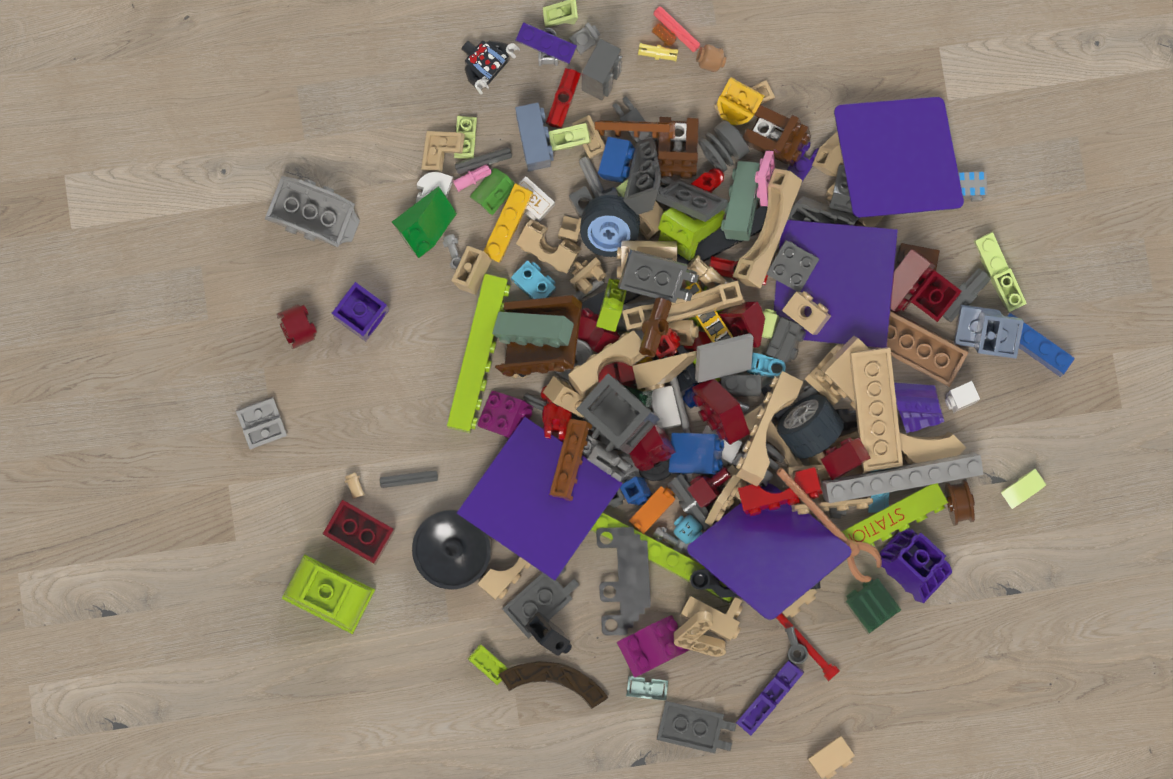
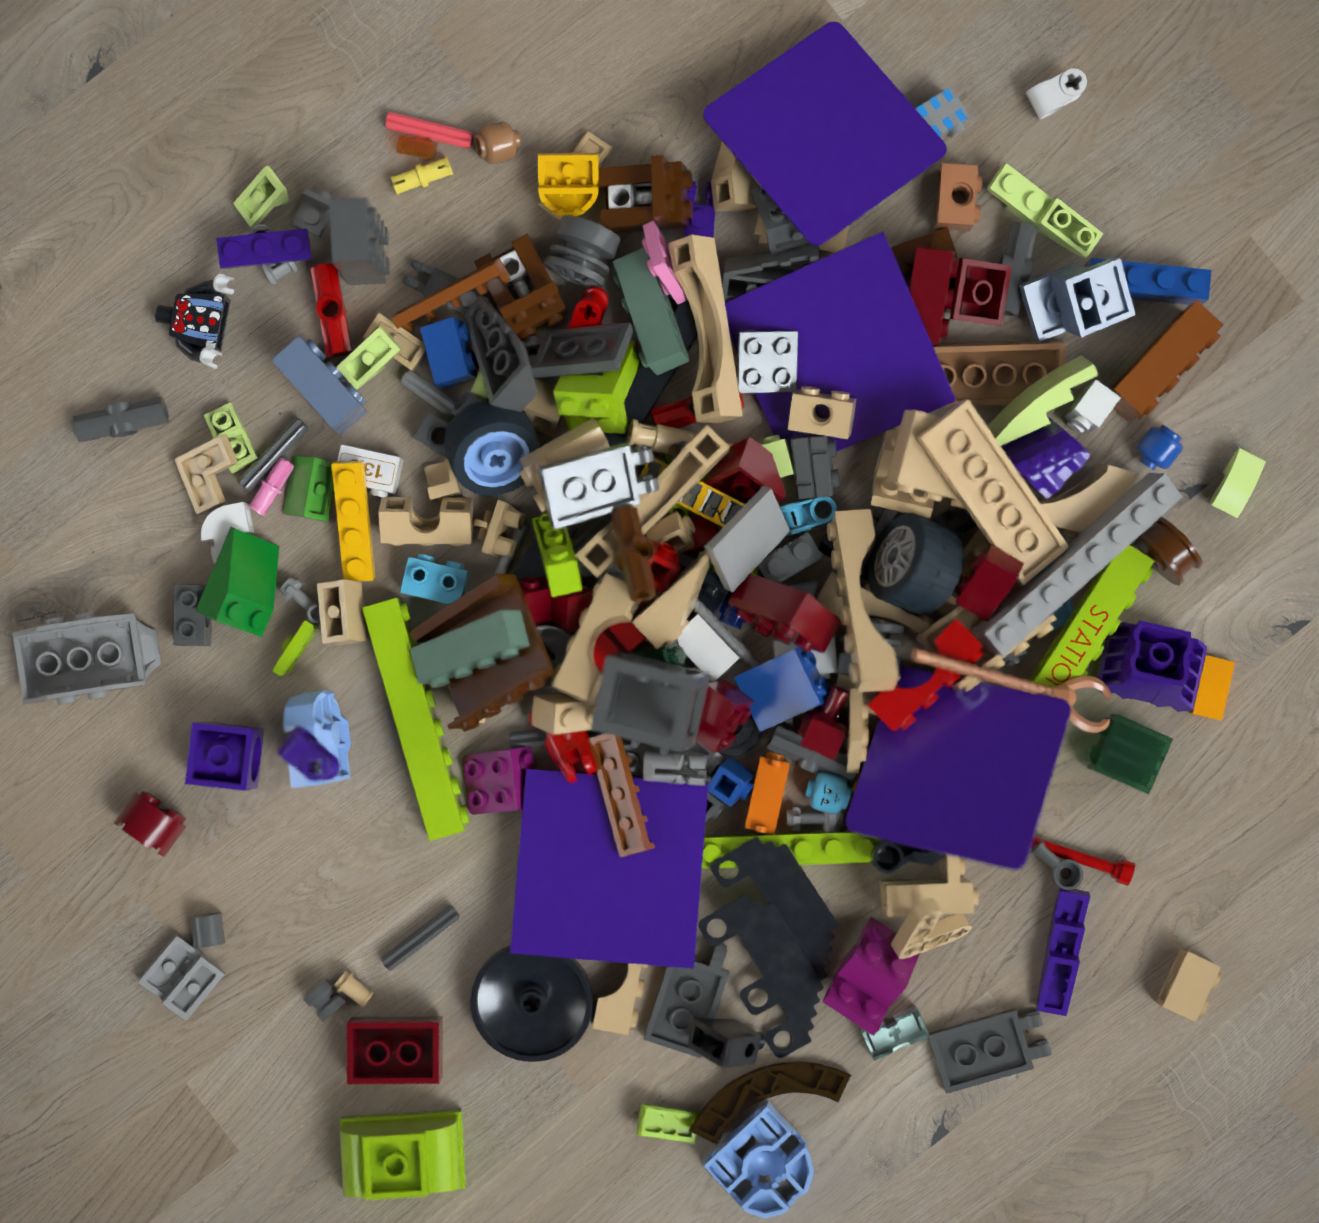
camera: 30 degrees left, 5 degrees up
none -> dark grey piece [73,397,169,442]
none -> dark grey brick [173,584,212,646]
none -> dark grey brick [190,913,225,948]
none -> lime plate [272,620,319,677]
none -> dark purple piece [277,726,340,781]
none -> light blue connector [283,690,351,788]
none -> dark grey wheel [303,979,346,1022]
none -> black piece [698,895,824,1058]
none -> light blue connector [701,1099,814,1218]
none -> nougat brick [934,163,982,232]
none -> yellowish green slope [987,355,1098,446]
none -> white piece [1026,68,1087,119]
none -> dark orange brick [1110,300,1224,421]
none -> blue head [1137,424,1183,470]
none -> light orange tile [1190,655,1235,721]

